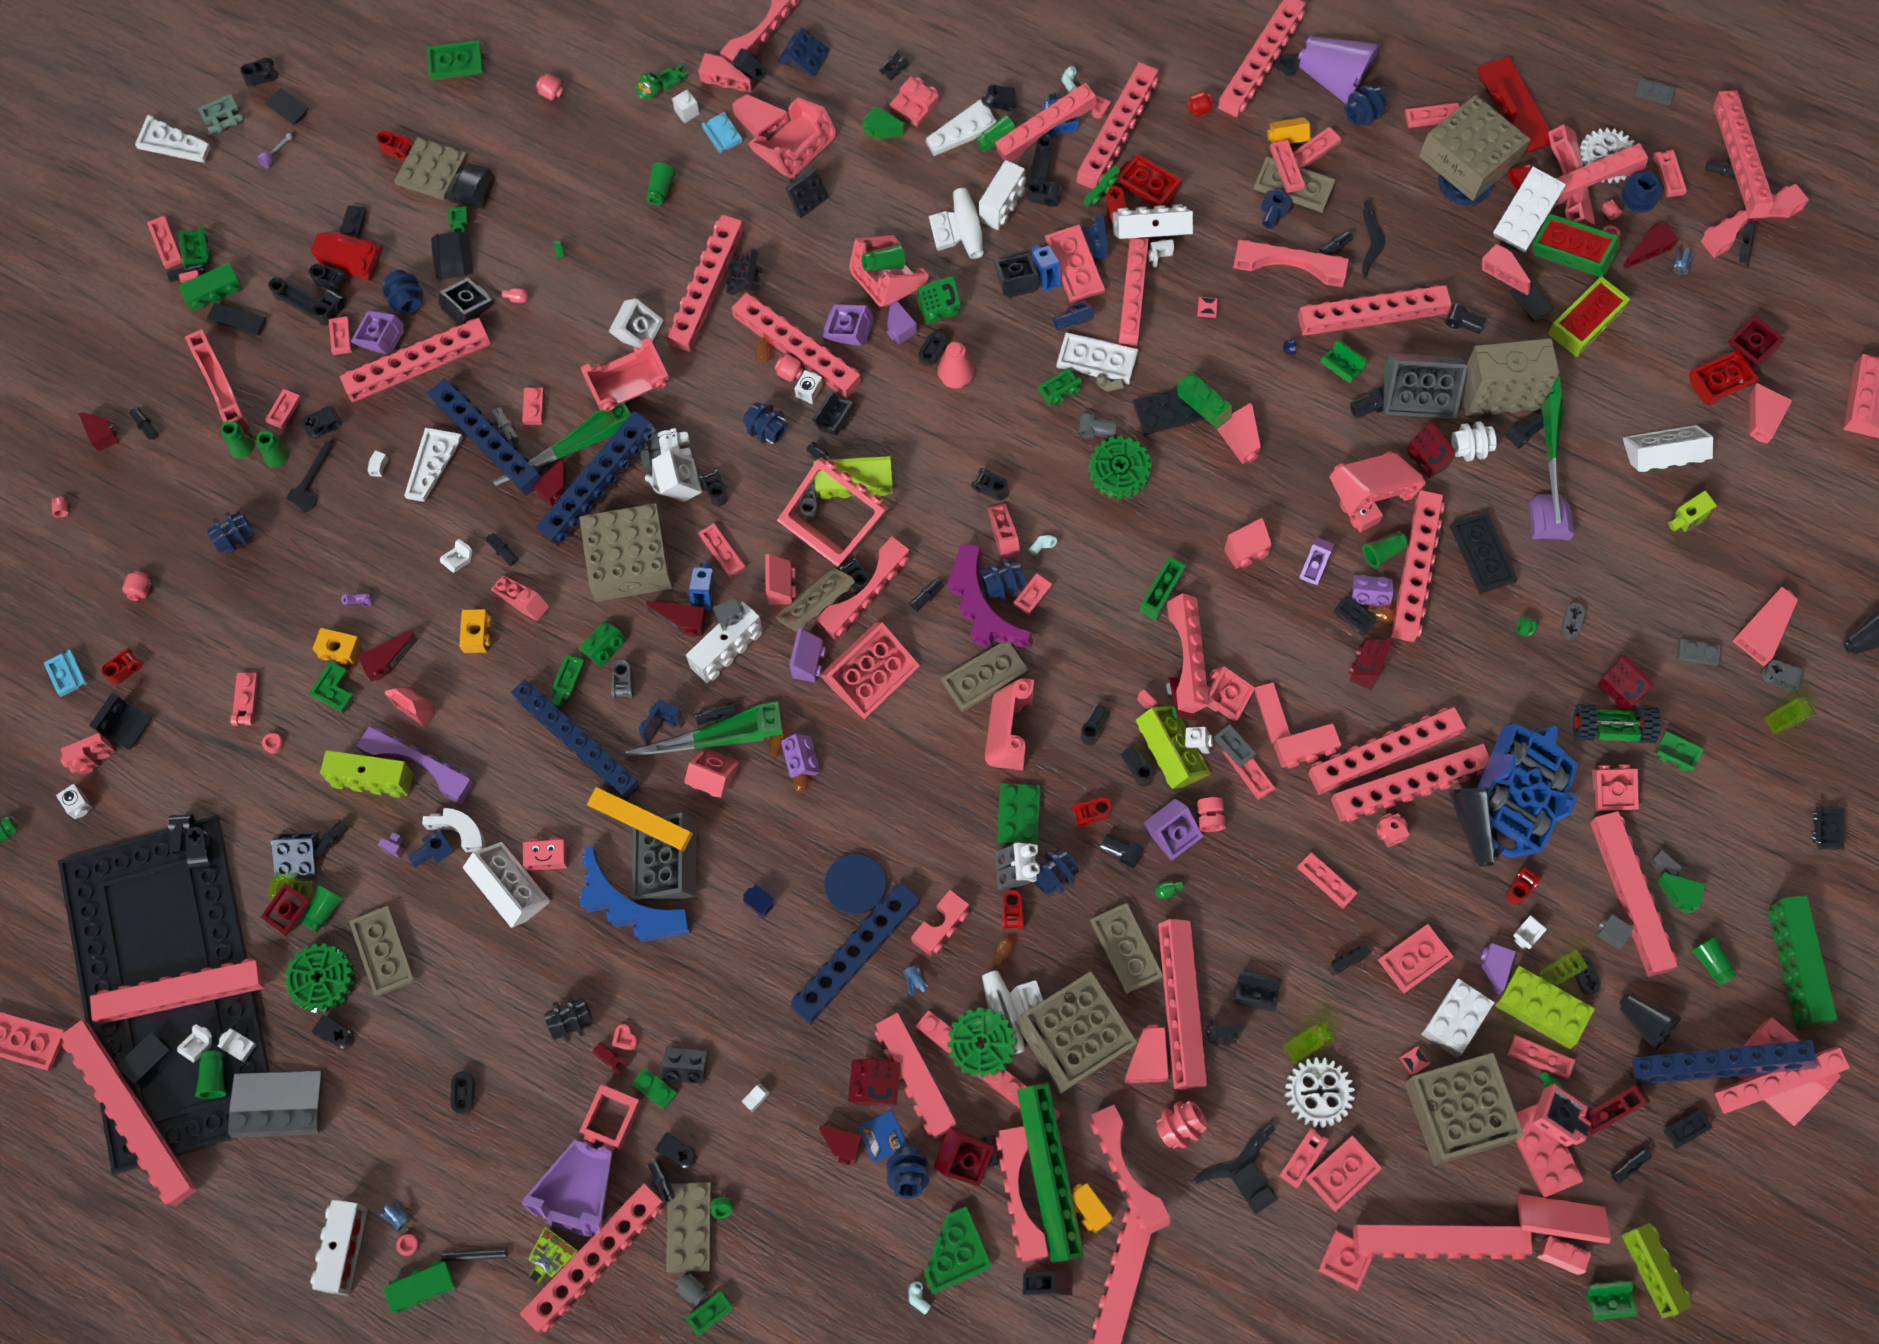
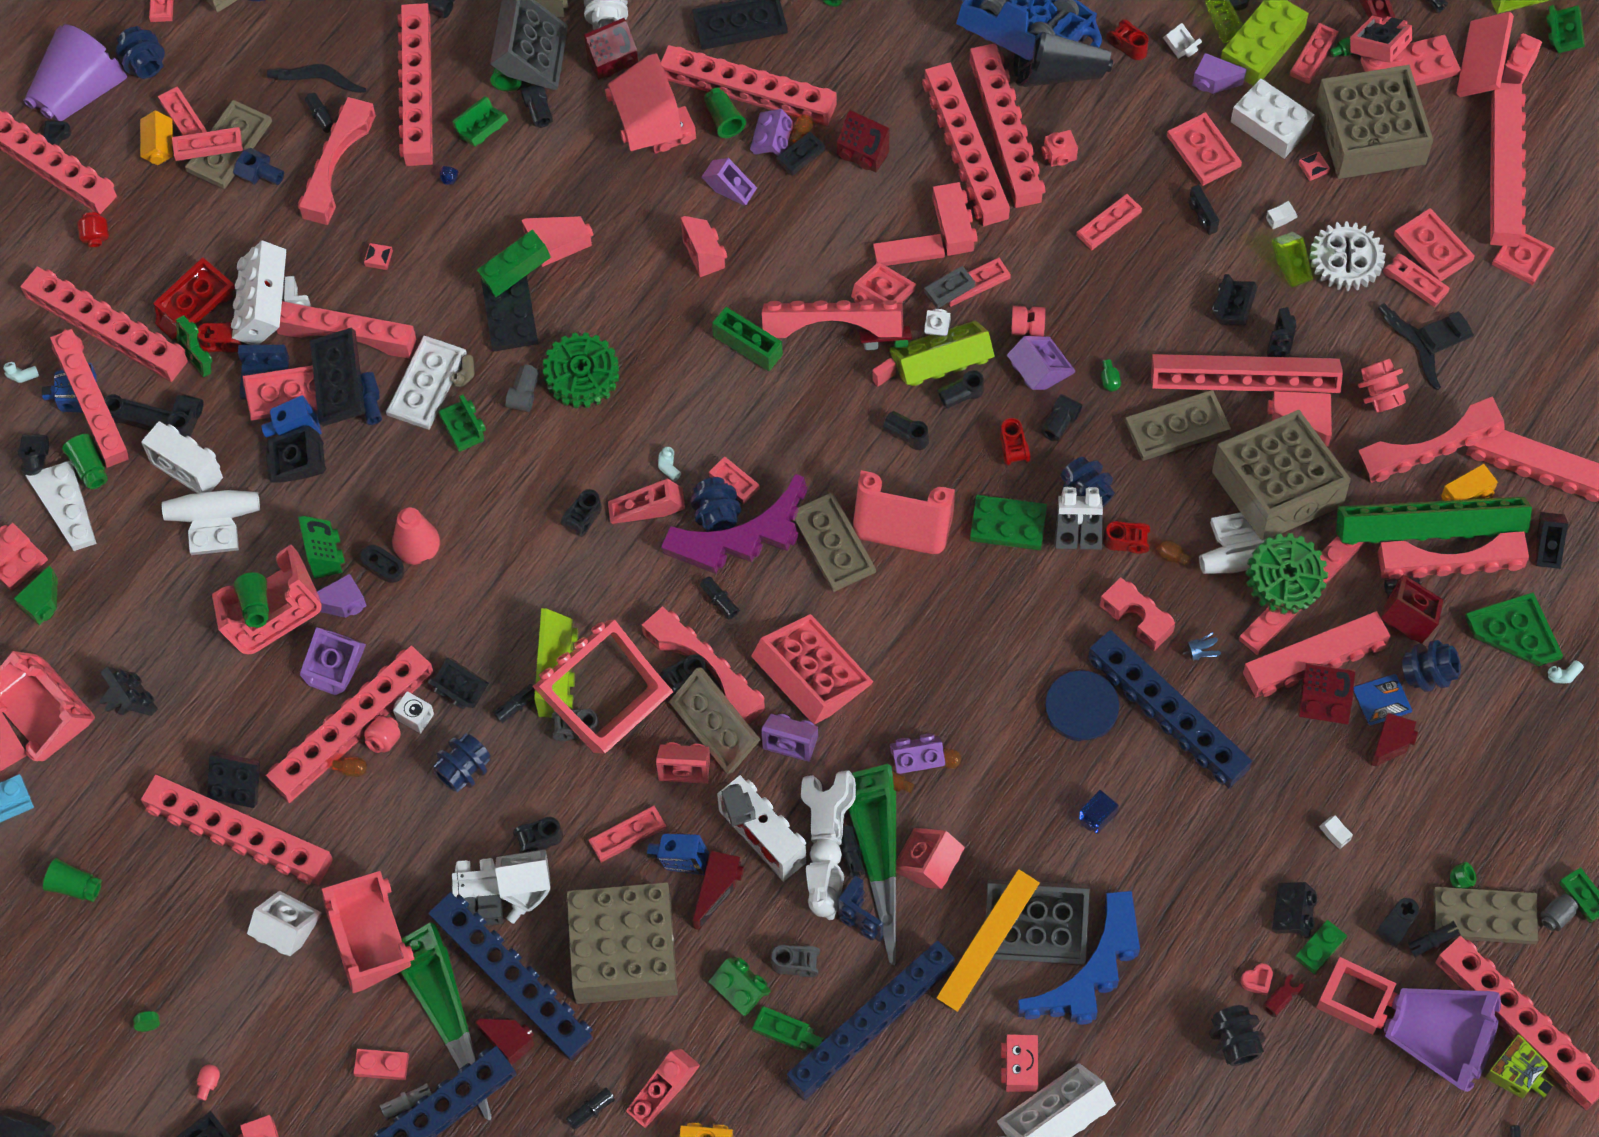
camera: 85 degrees left, 5 degrees down
none -> black plate [310,328,365,427]
none -> white piece [801,770,856,920]
none -> white piece [1266,201,1297,229]

